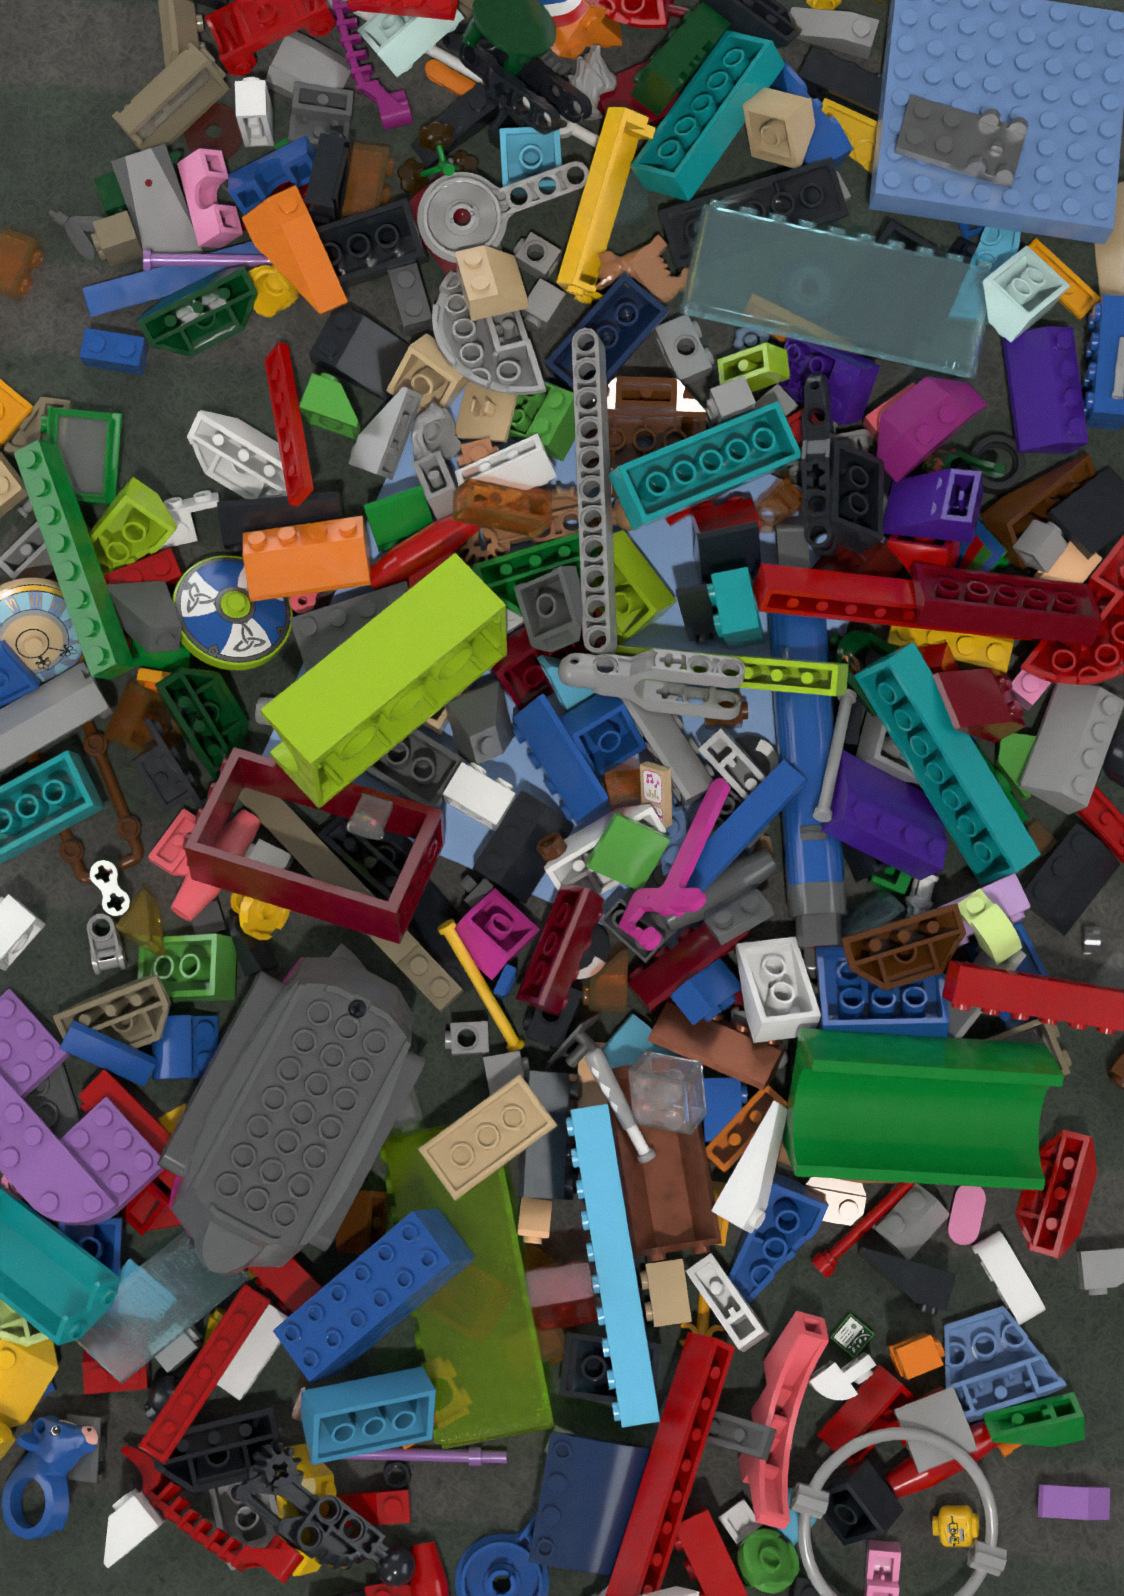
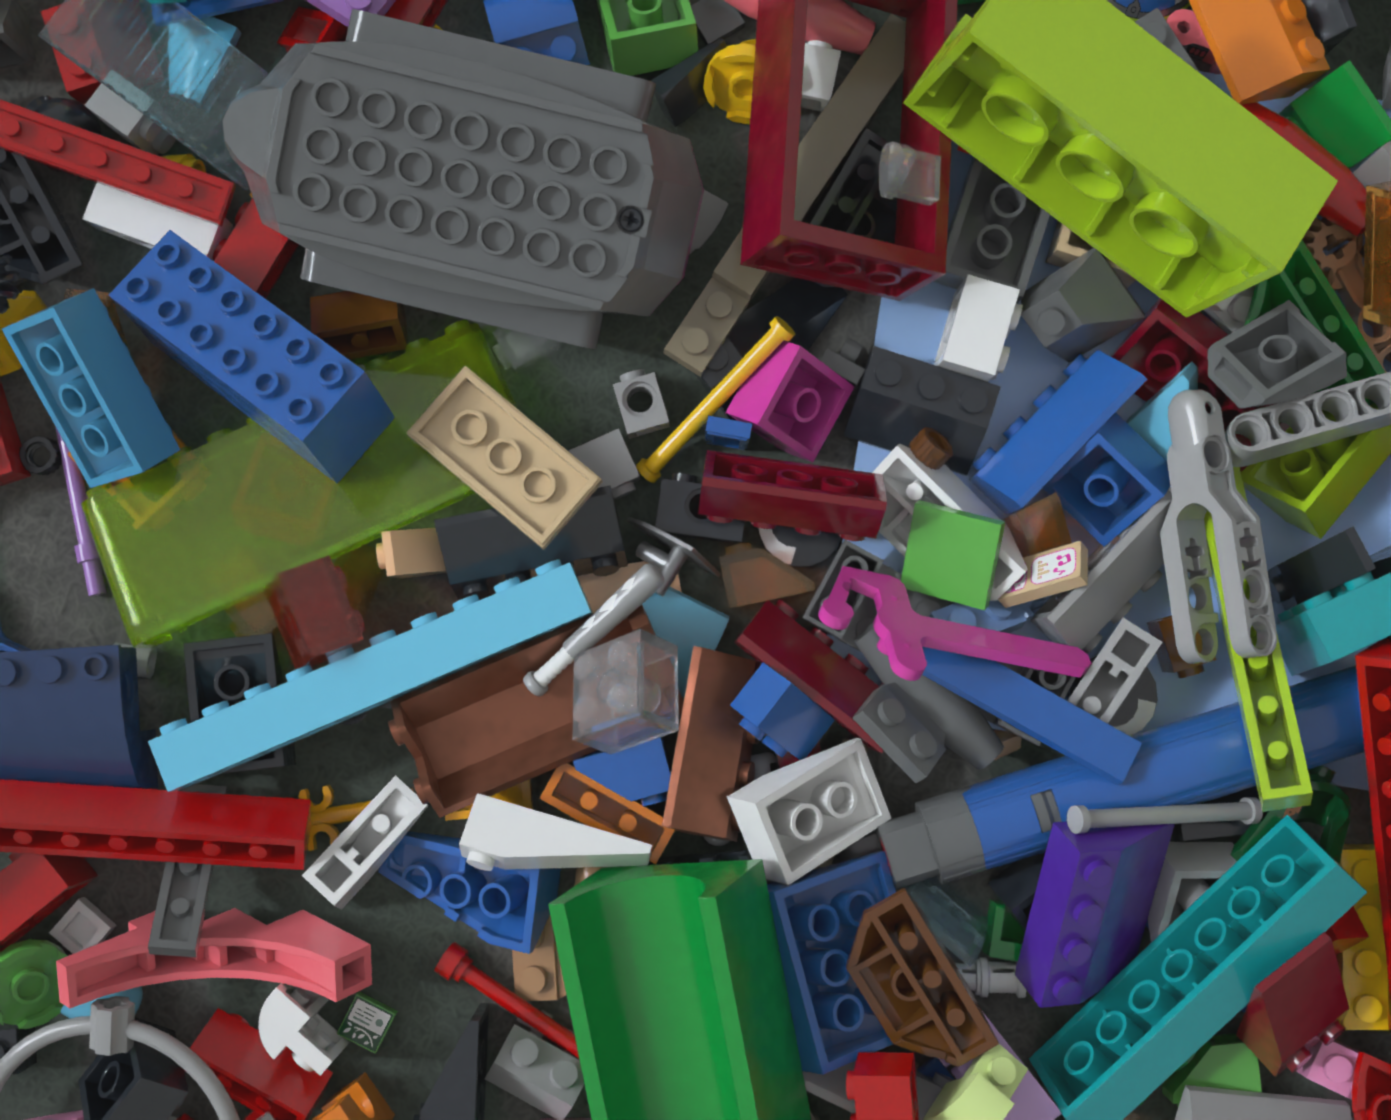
camera: 75 degrees right, 5 degrees up
tan brick [640,1259,692,1327] -> none

